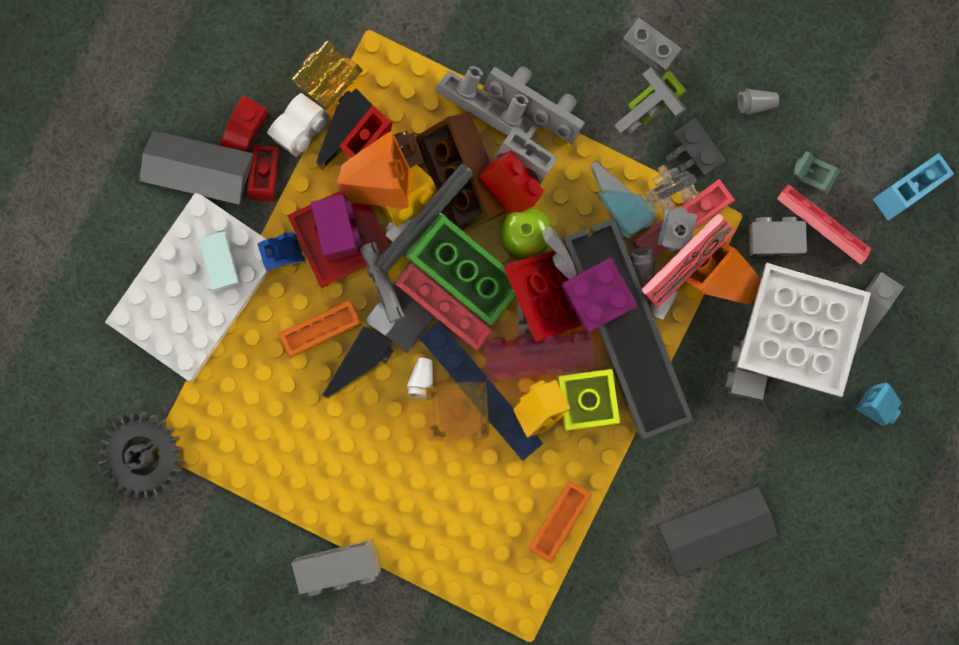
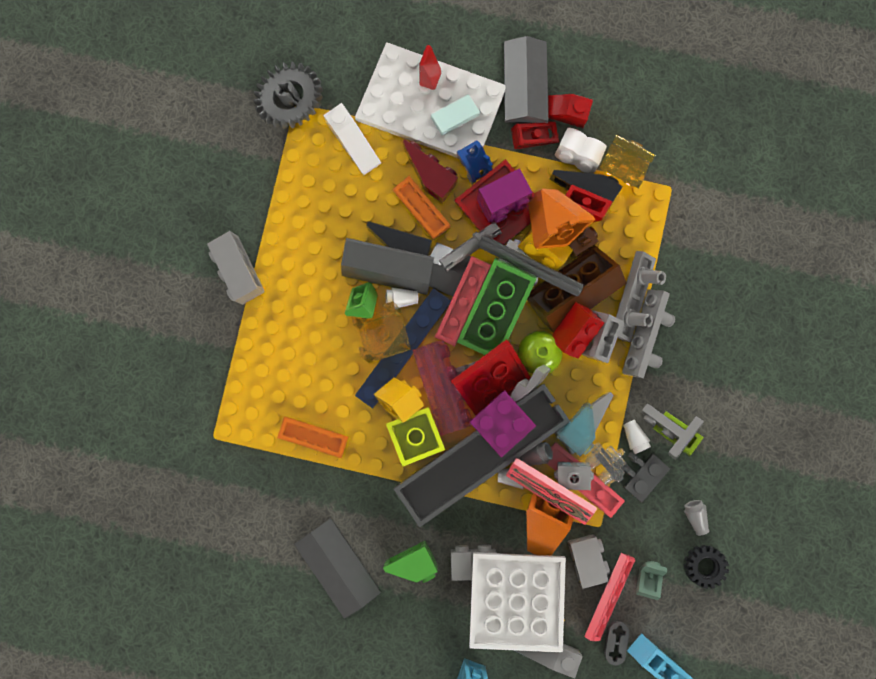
camera: 75 degrees right, 0 degrees up
light grey brick [621,18,682,76] -> none
none -> white slope [323,103,381,176]
none -> dark grey slope [341,238,435,295]
none -> bright green slope [345,282,378,318]
none -> bright green slope [383,540,437,583]
none -> dark red slope [403,139,458,204]
none -> red slope [419,45,441,90]
none -> dark grey beam [604,620,629,666]
none -> white cone [623,420,651,454]
none -> black tyre [684,545,729,589]

